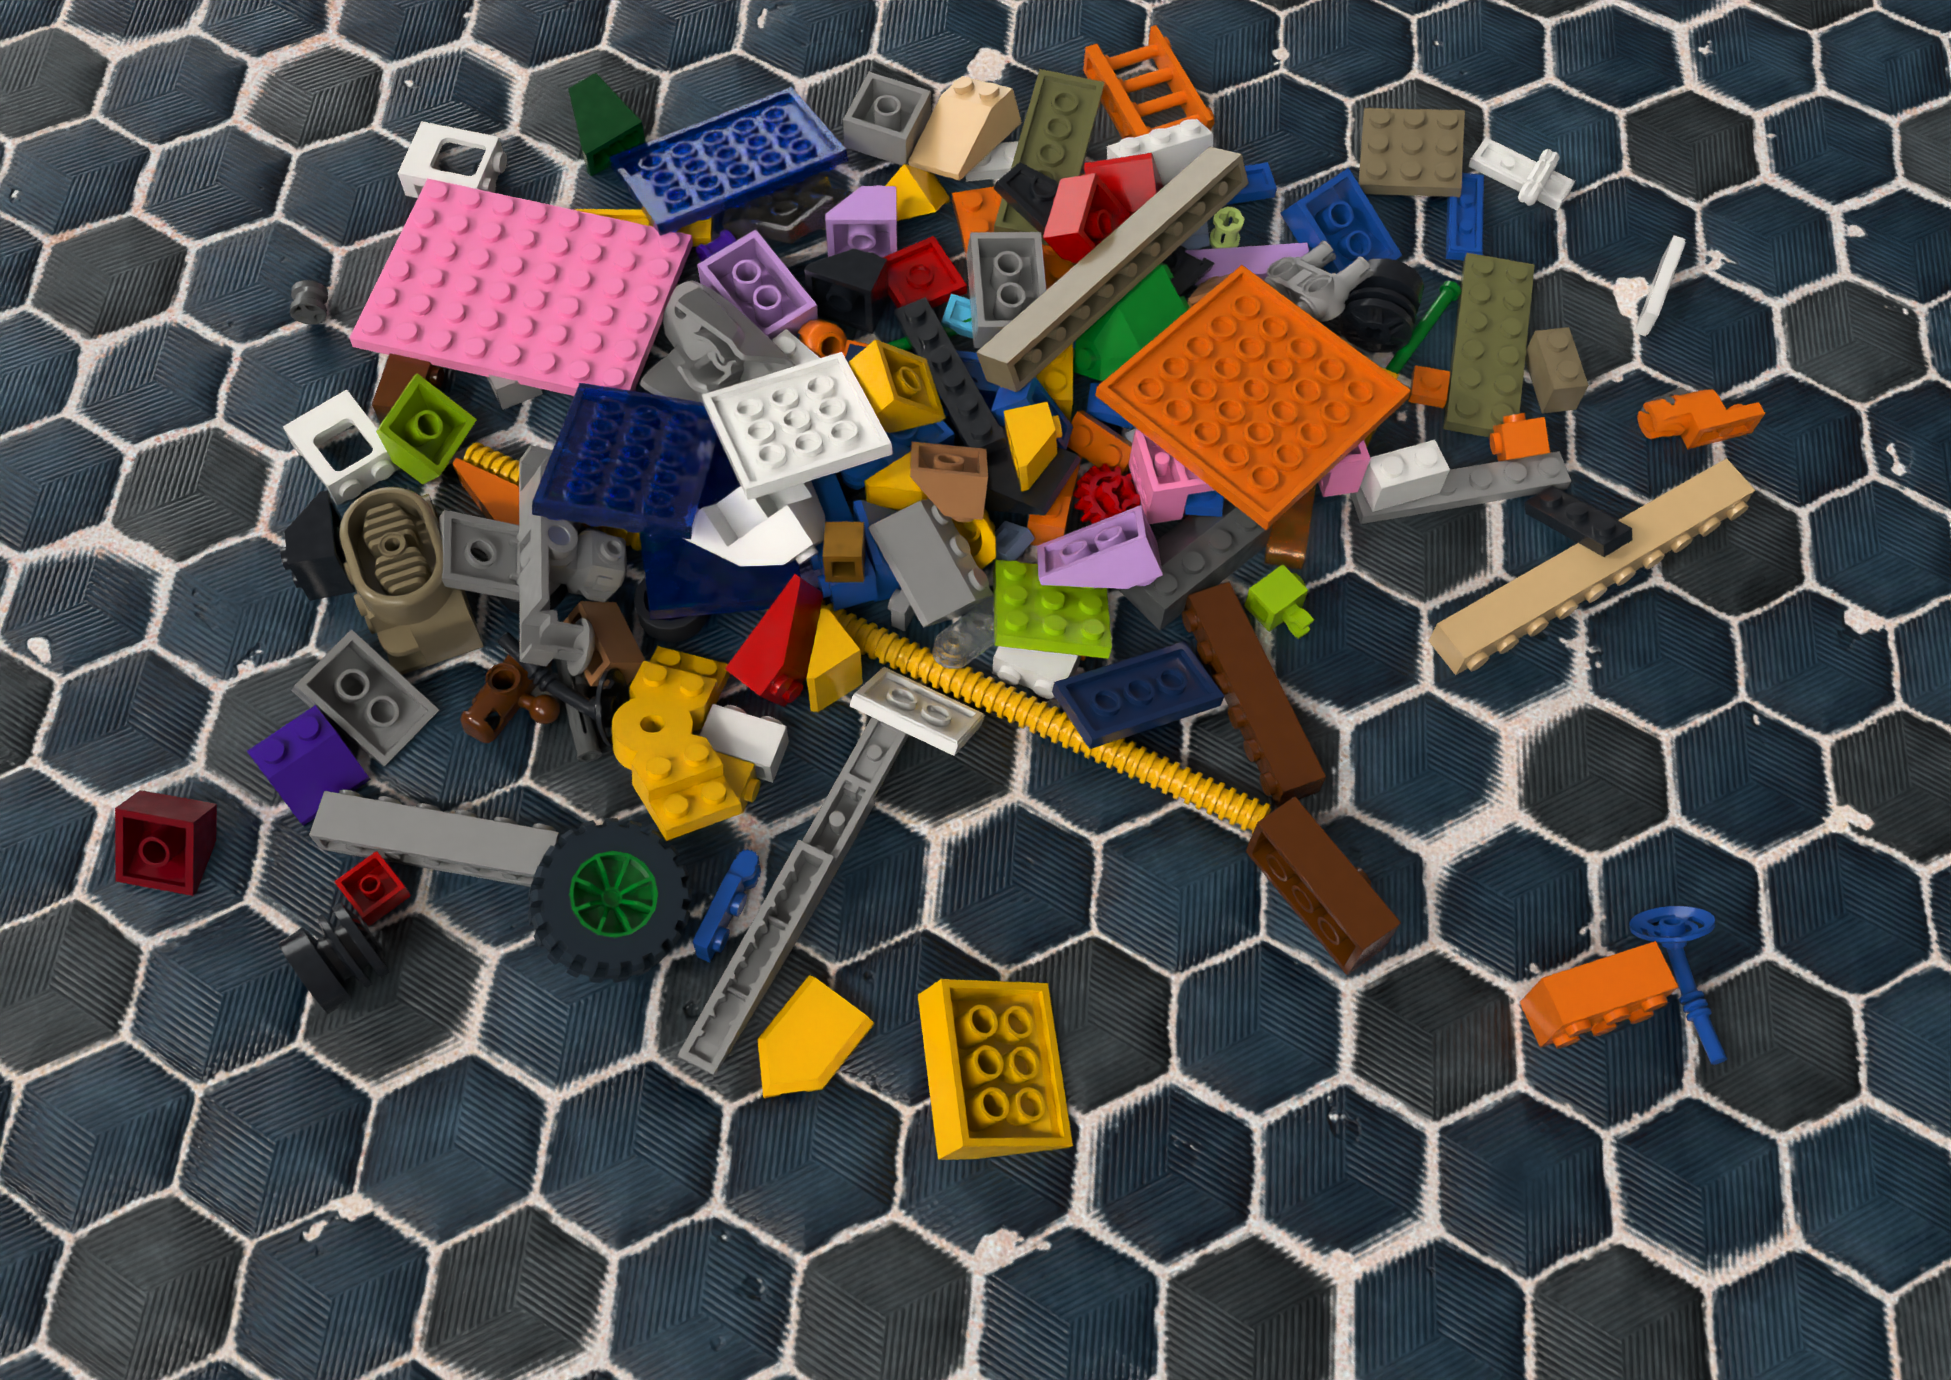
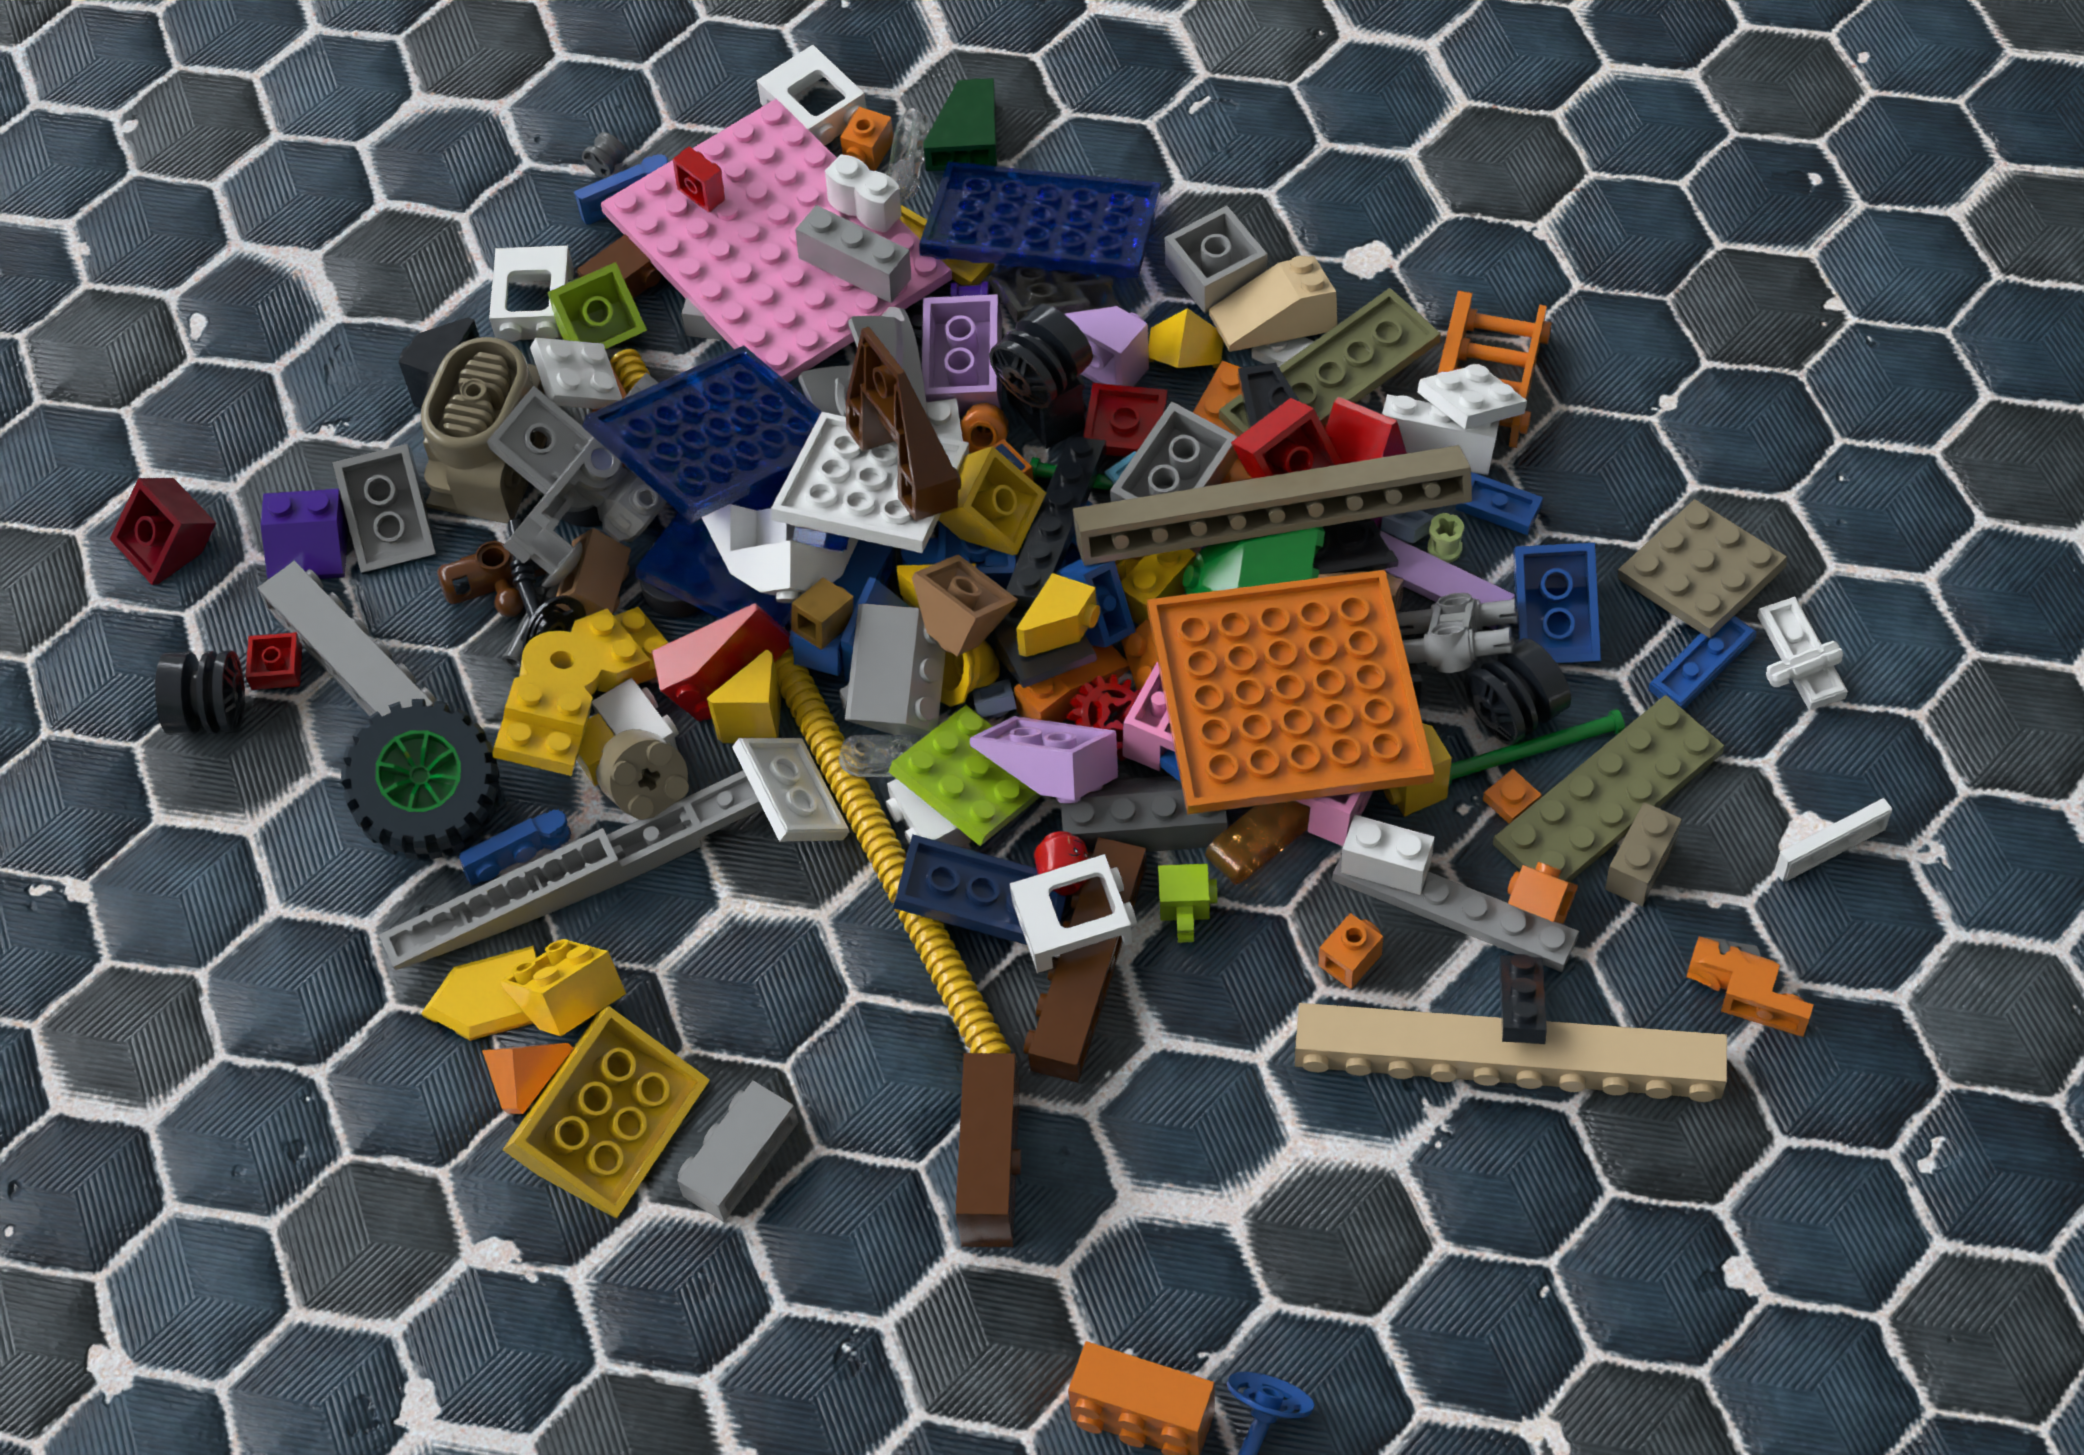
camera: 45 degrees right, 5 degrees down
none -> orange slope [482,1043,574,1114]
none -> yellow slope [500,939,626,1036]
none -> white plate [530,338,623,410]
none -> blue hinge [574,154,669,225]
none -> dark tan brick [596,729,689,820]
none -> red piece [672,146,725,213]
none -> light grey brick [677,1080,799,1222]
none -> clear blue tile [792,526,849,551]
none -> light grey brick [795,205,911,303]
none -> white brick [825,155,901,232]
none -> orange brick [840,107,894,171]
none -> reddish brown wedge [846,327,962,521]
none -> clear plate [887,108,929,202]
none -> black wheel [989,304,1093,409]
none -> white window [1010,854,1137,973]
none -> red head [1034,831,1089,895]
none -> orange brick [1318,913,1383,989]
none -> white plate [1417,364,1527,429]

